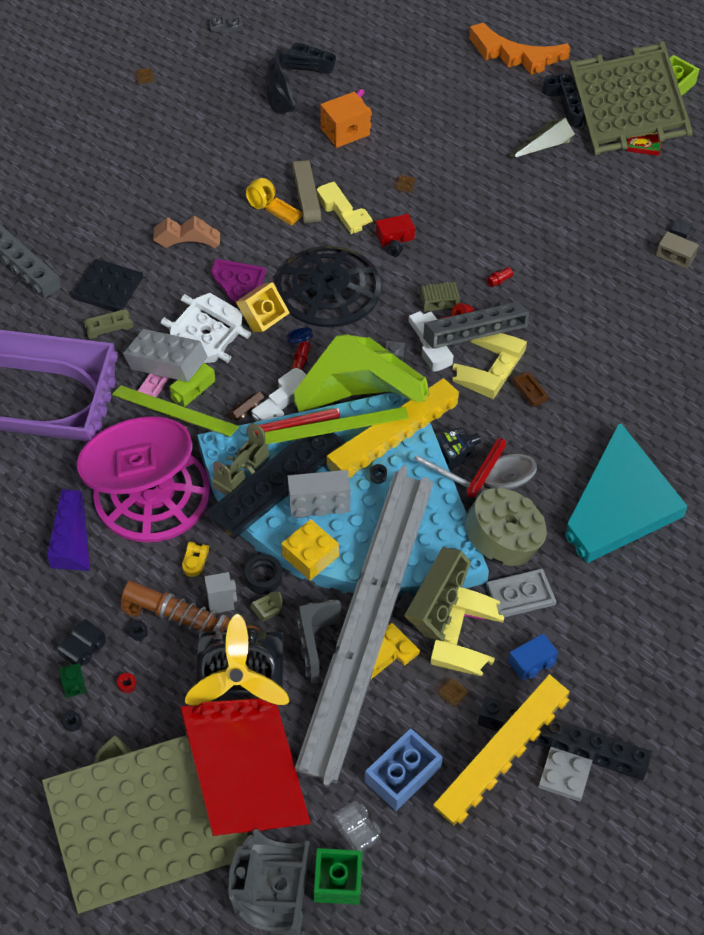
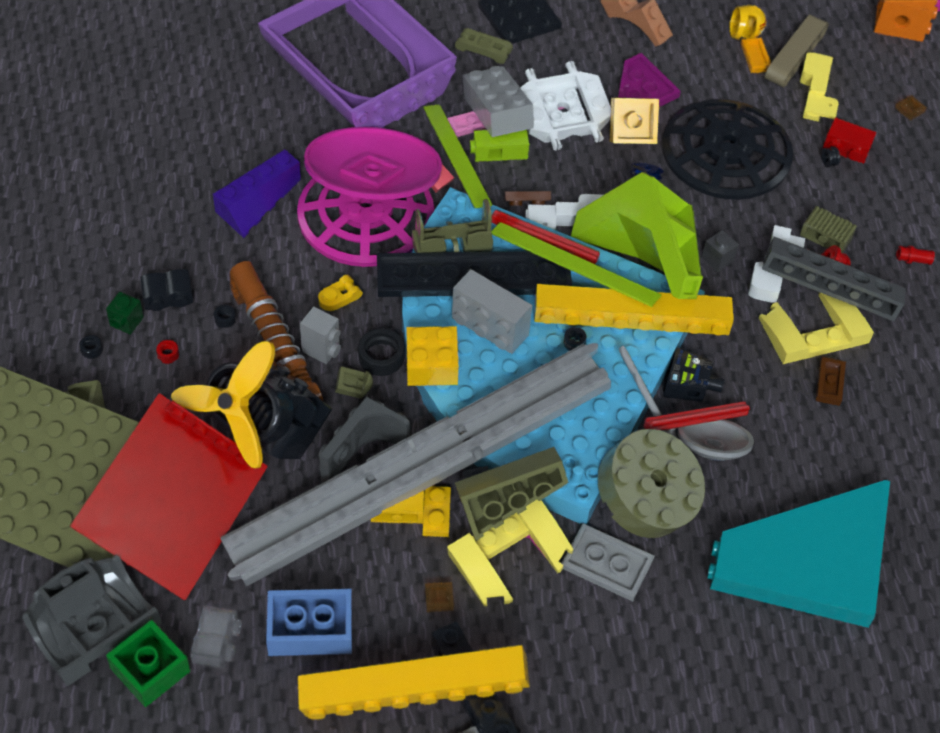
camera: 40 degrees right, 0 degrees up
blue brick [508,633,558,681] -> none

